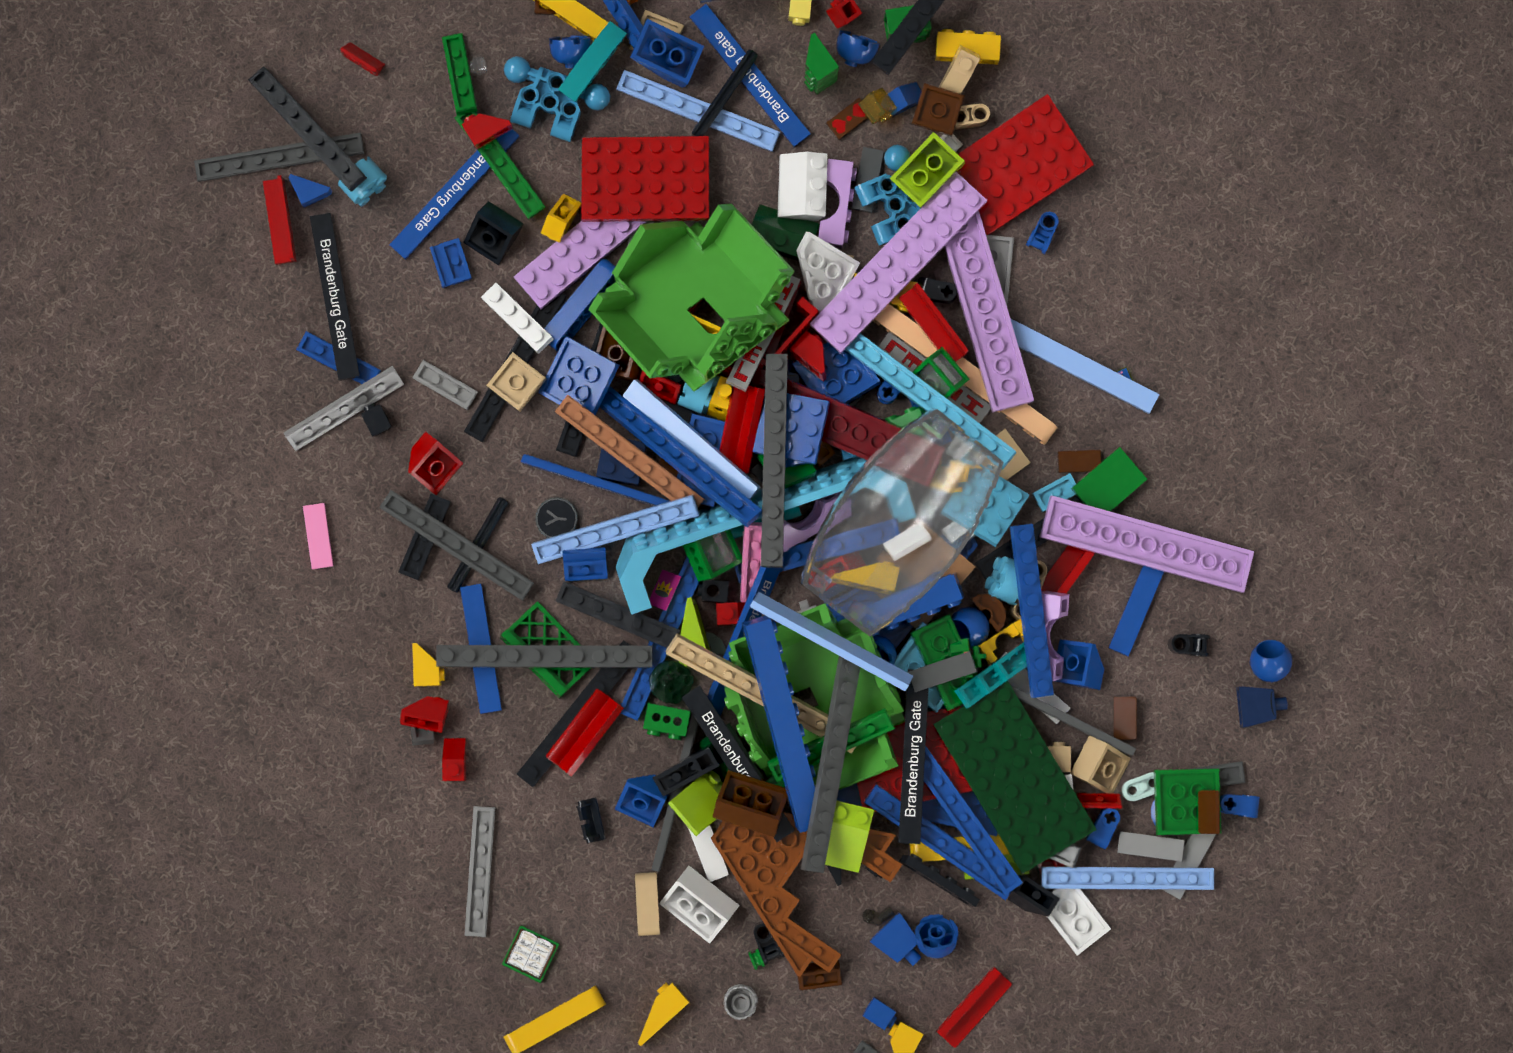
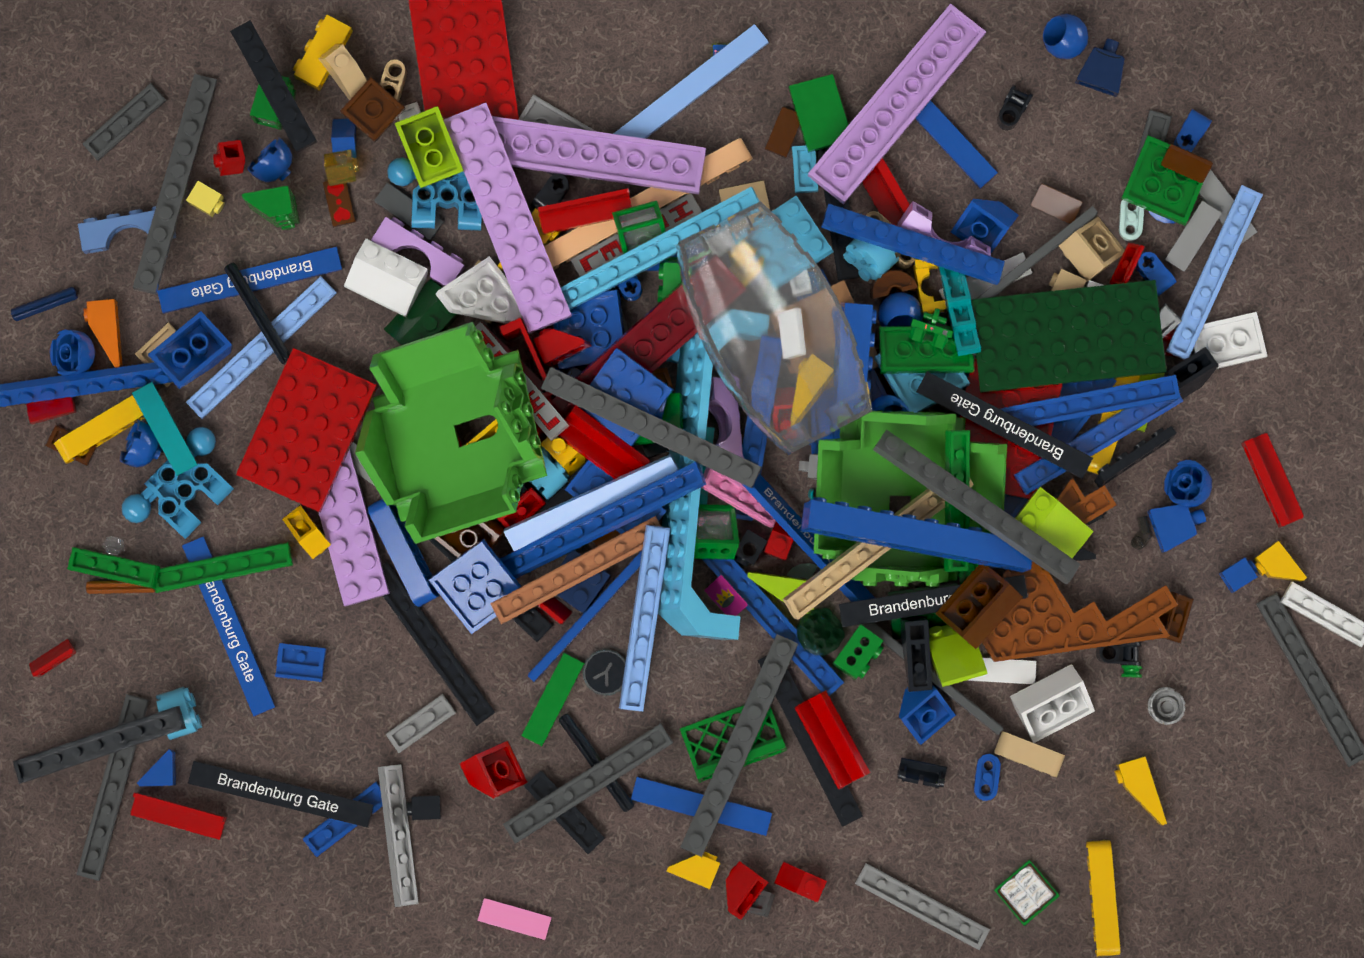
camera: 60 degrees left, 0 degrees up
red slope [462,114,513,150] -> none
black slope [463,201,524,265] -> none
white plate [481,283,554,354] -> none
tan tile [486,352,546,412] -> none
black plate [555,582,681,648] -> none
blue plate [562,547,608,581] -> none
light blue tile [750,592,913,691] -> none
dark grey tile [908,651,977,692] -> none
blue piece [1026,212,1059,255] -> none
none -> dark orange axle [86,581,155,594]
none -> green tile [521,653,585,746]
none -> red slope [537,597,572,625]
none -> blue plate [974,754,1001,801]

